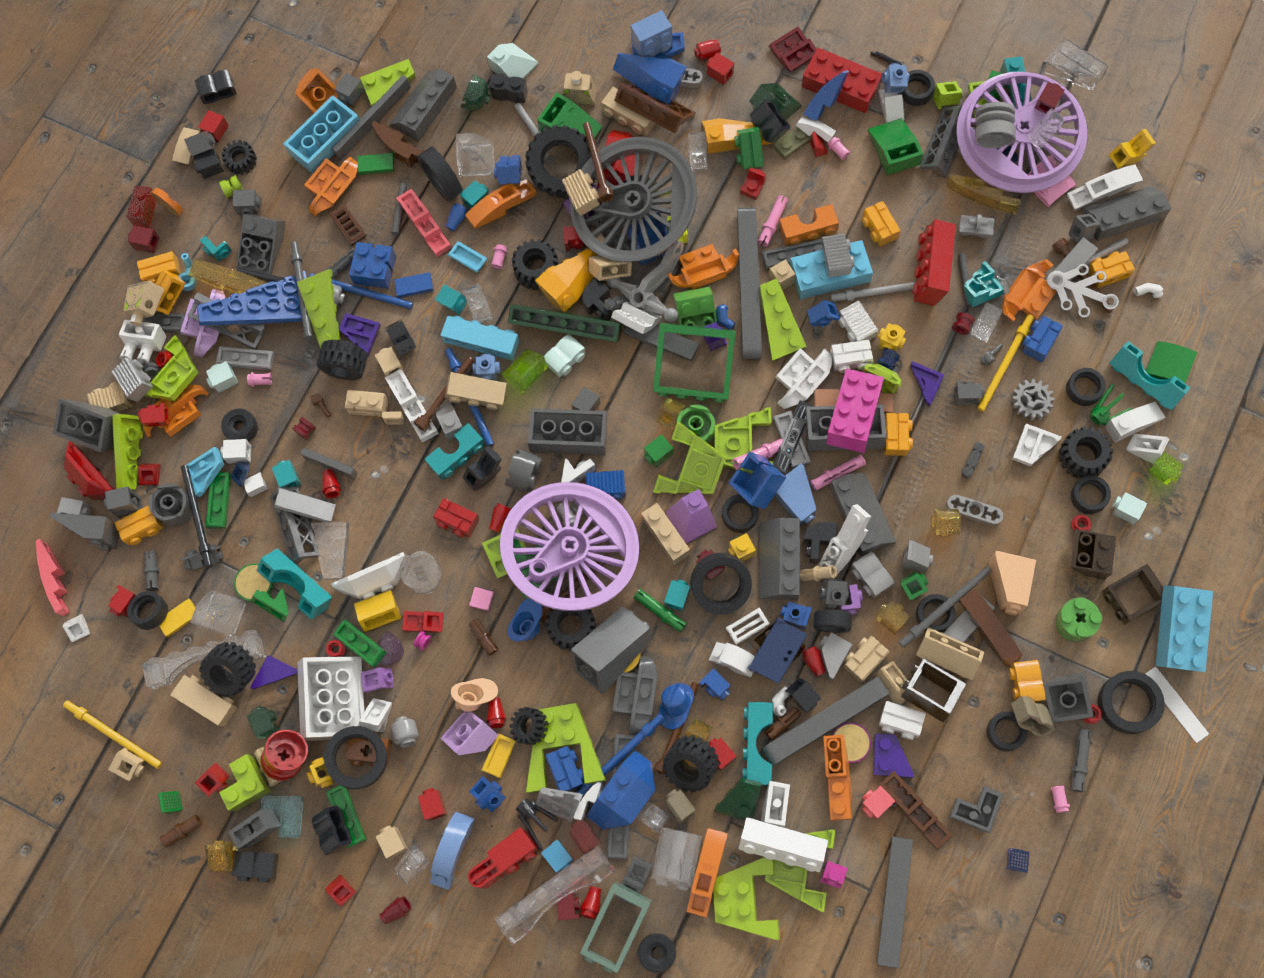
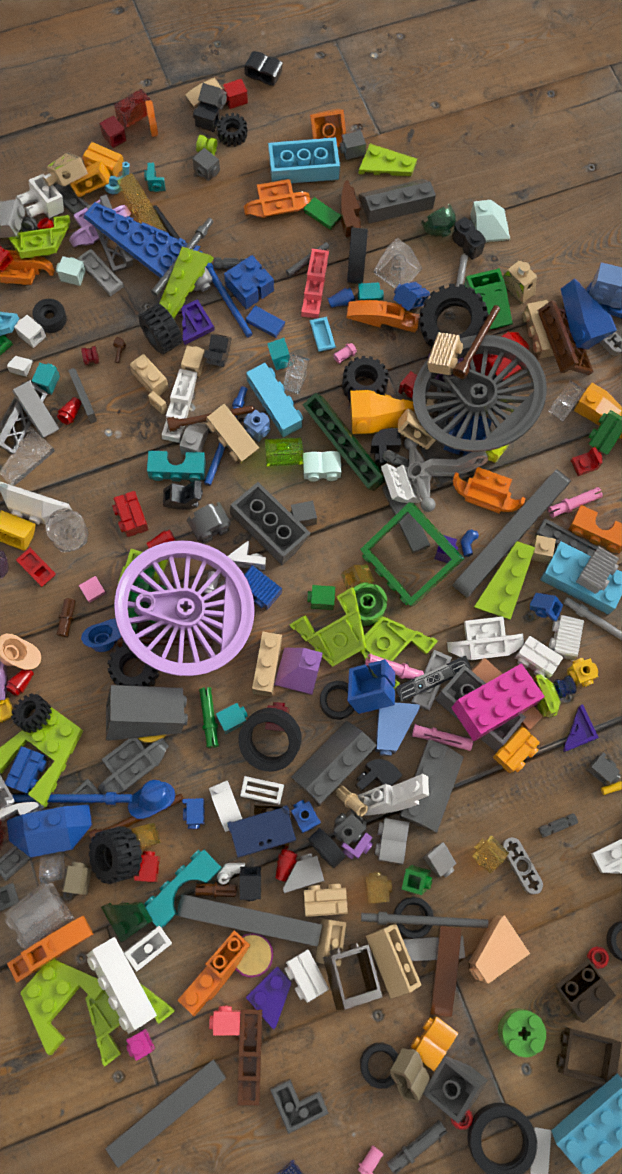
camera: 30 degrees right, 0 degrees up
dark blue slope [231,461,250,487] -> none
dark grey slope [236,214,285,275] -> none
bright pink pin [247,372,272,387] -> none
reddish brown slope [330,205,367,246] -> none
dark grey tile [332,75,411,161] -> none
dark pink bush [413,631,432,651] -> none
bright green slope [673,287,717,336] -> none
yellow brick [728,533,756,562] -> none

